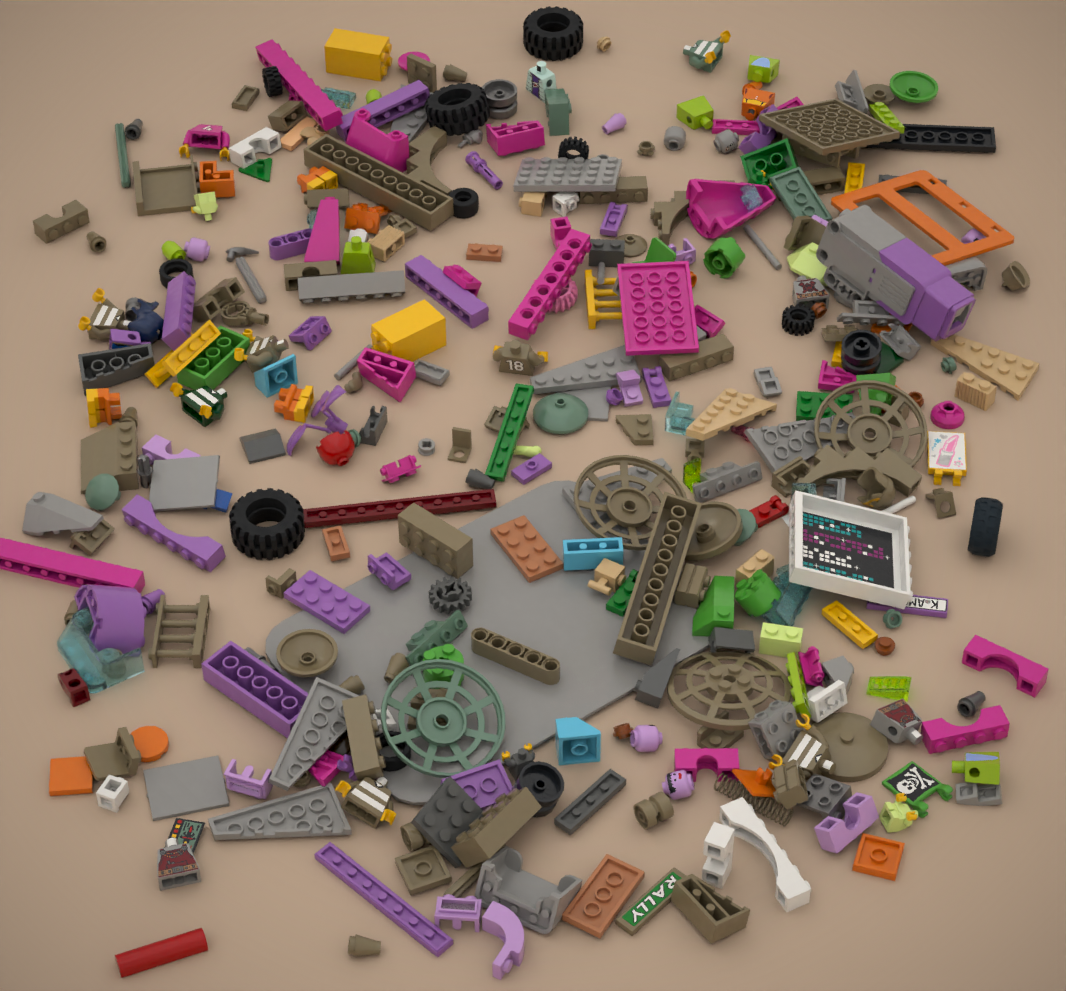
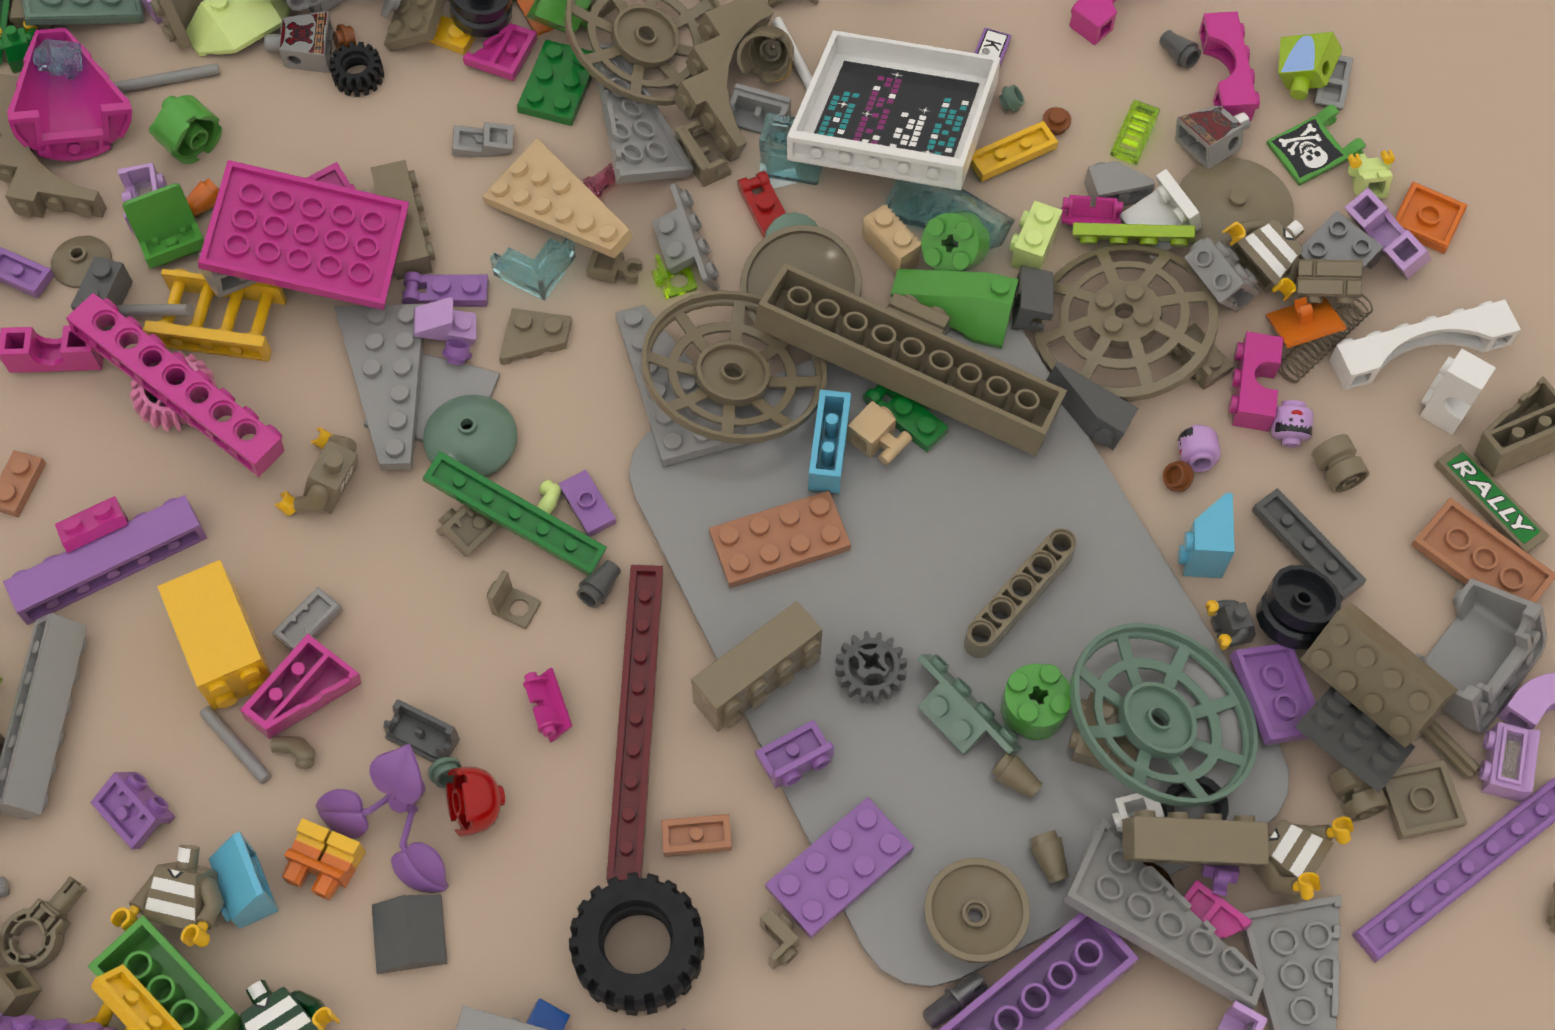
camera: 80 degrees left, 20 degrees up
light grey bush [418,438,435,456] -> none

